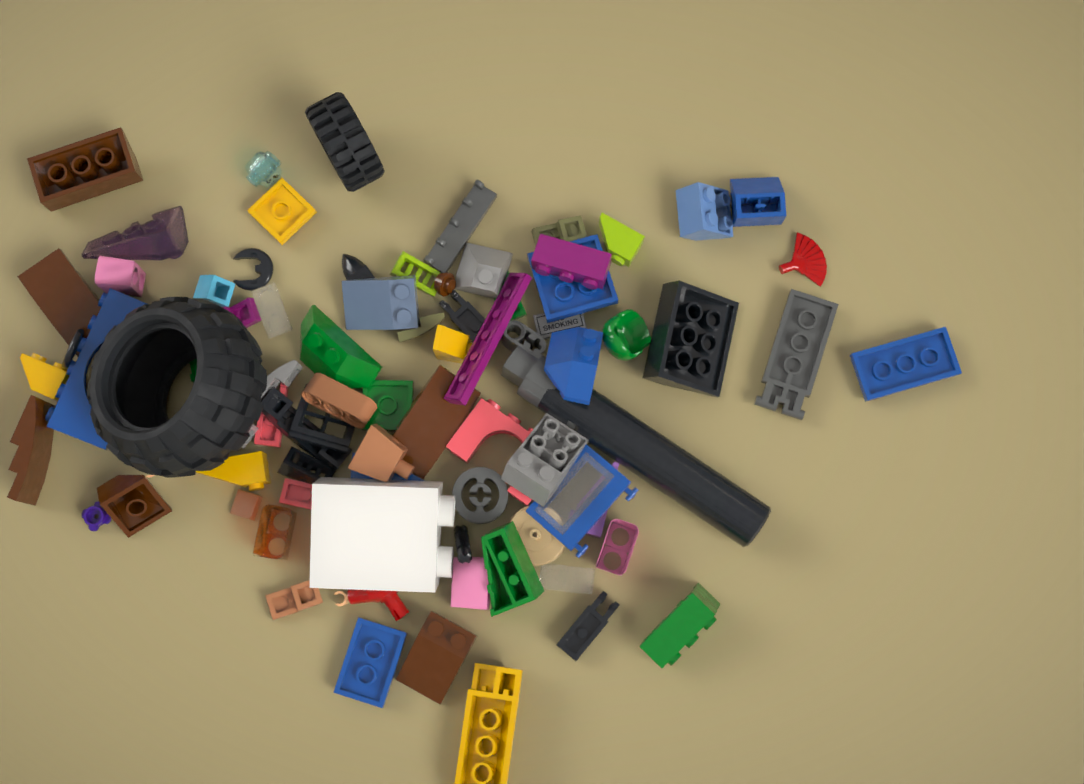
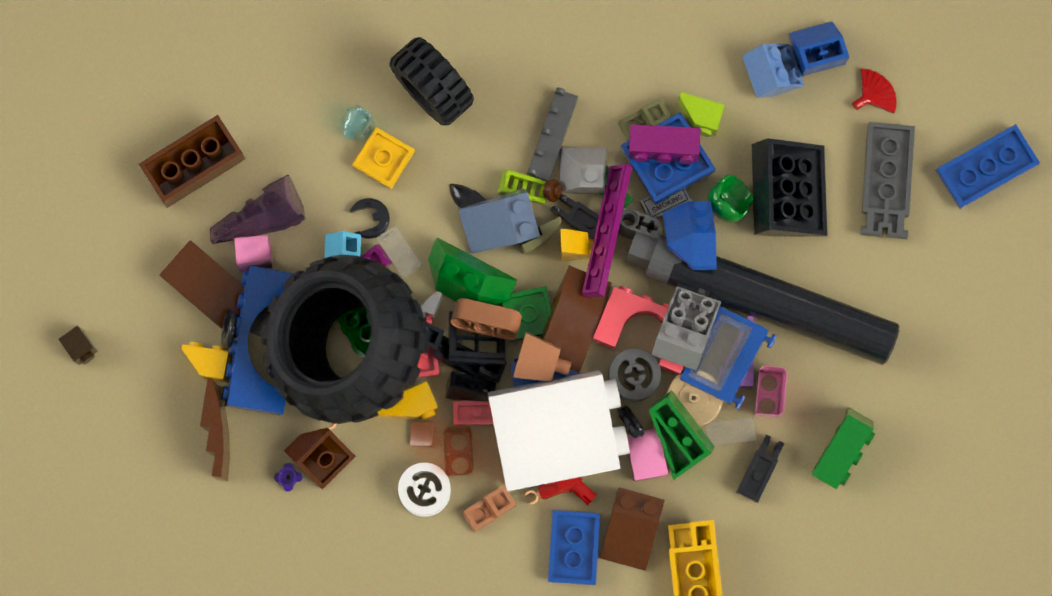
camera: 15 degrees left, 0 degrees up
none -> white wheel [398,463,451,517]

